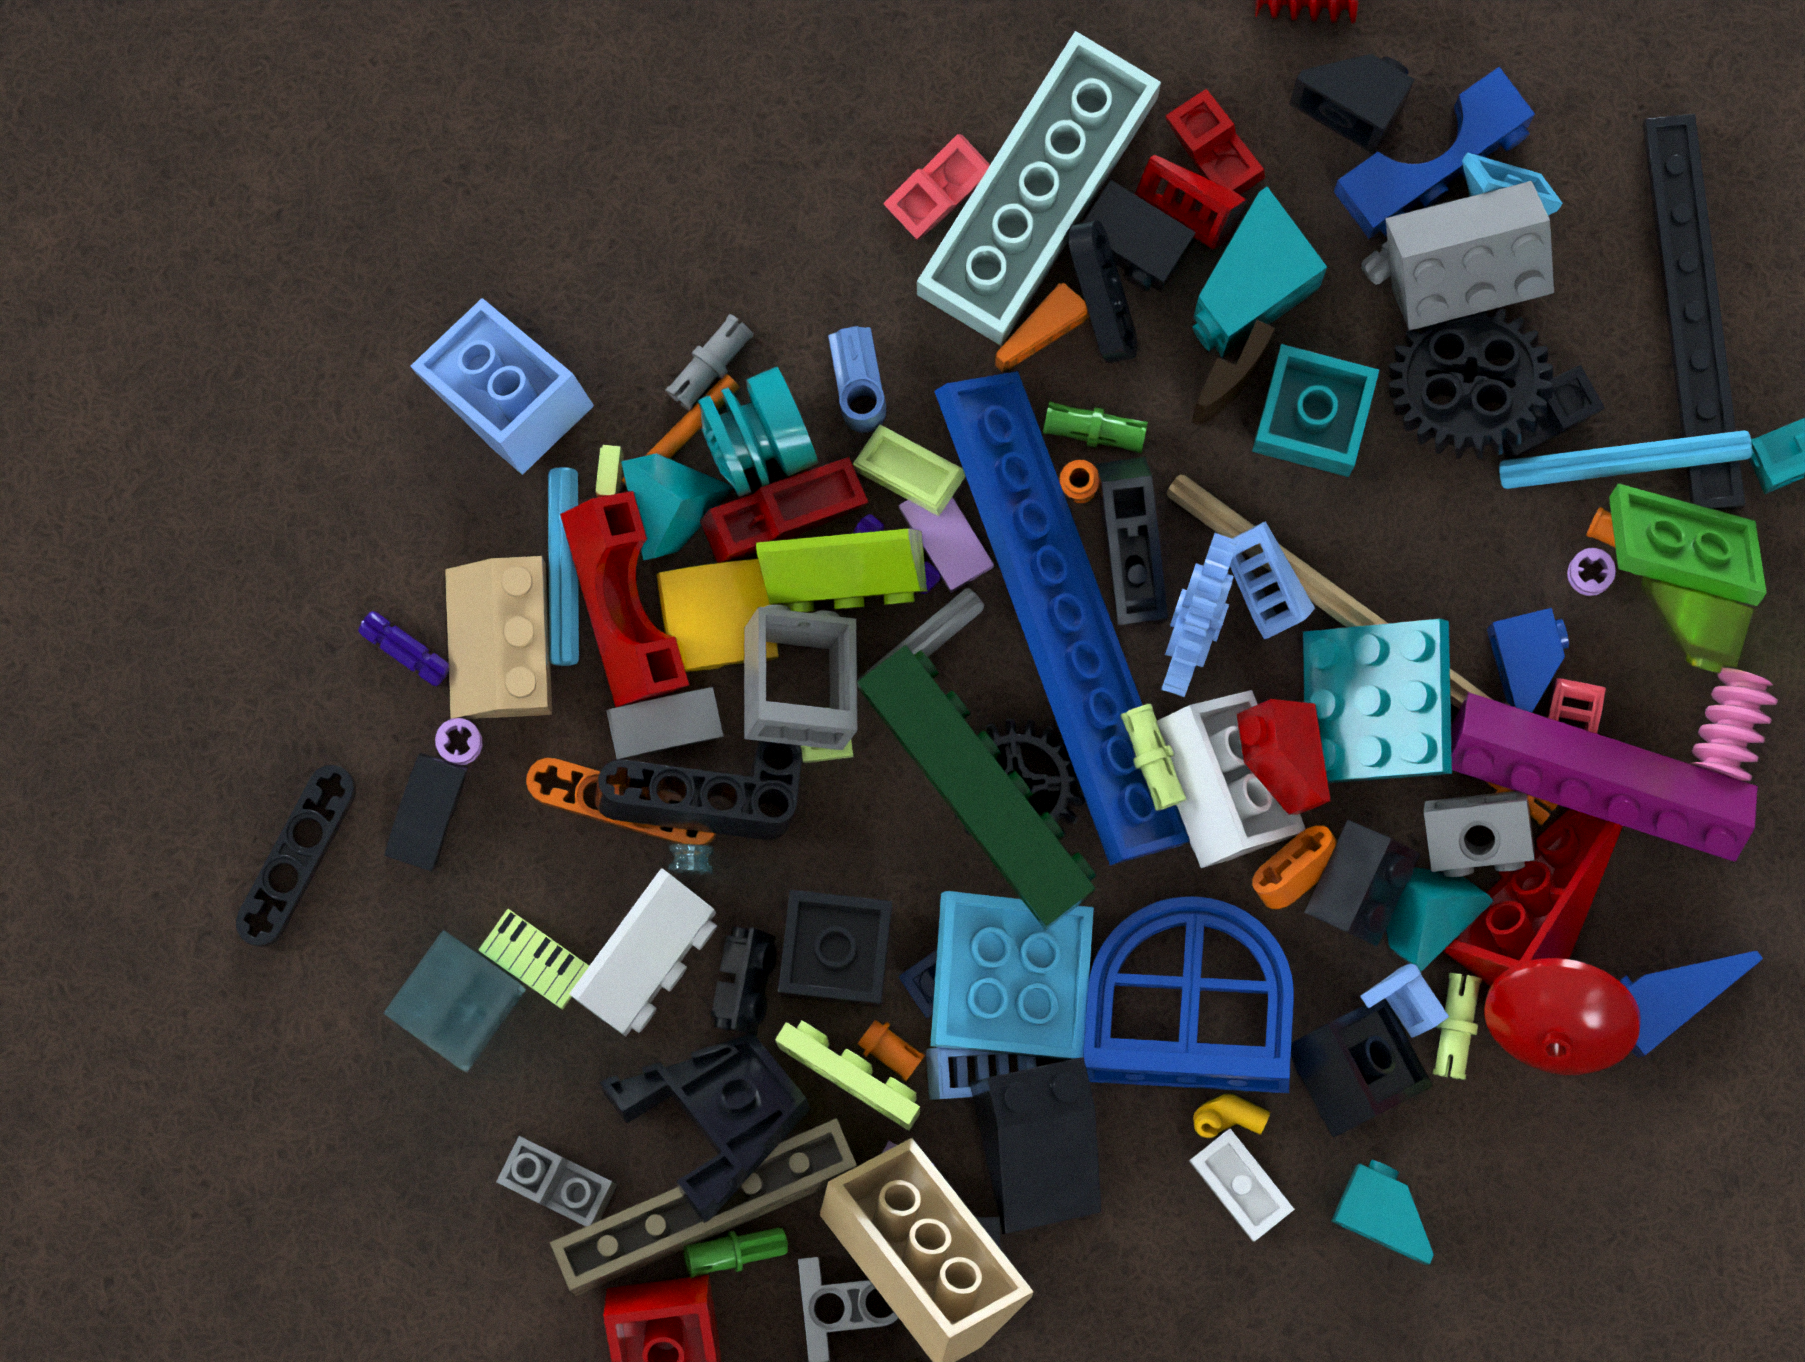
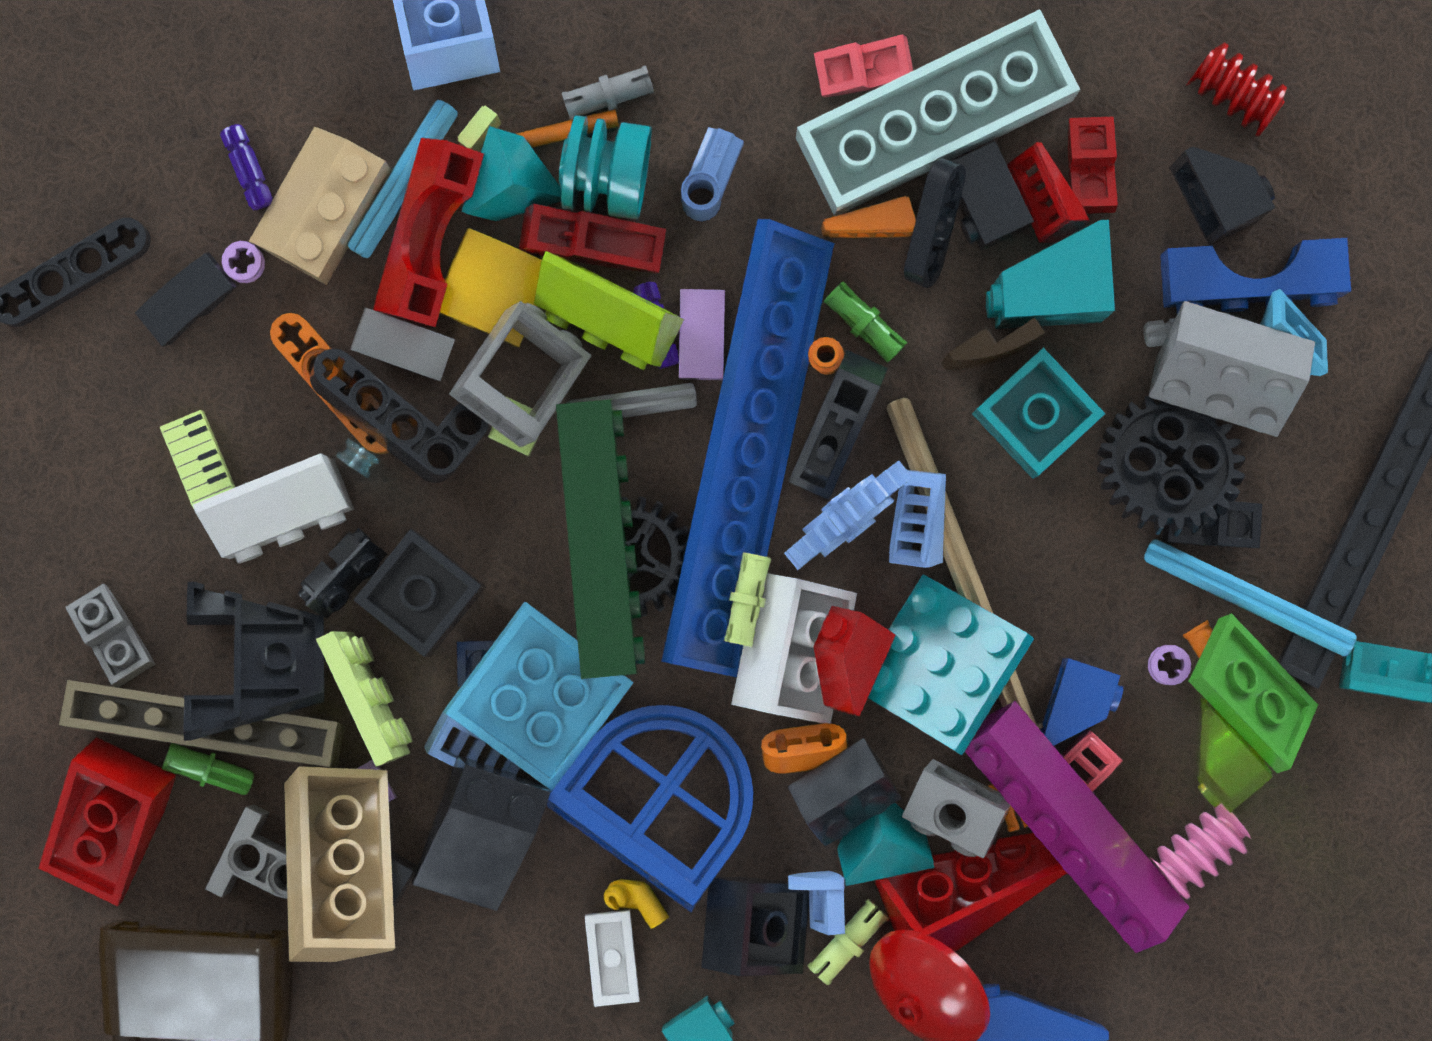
camera: 35 degrees right, 5 degrees up
clear light blue slope [384,930,526,1072] -> none
yellowish green tile [853,424,966,516] -> none
orange pin [857,1019,925,1082] -> none

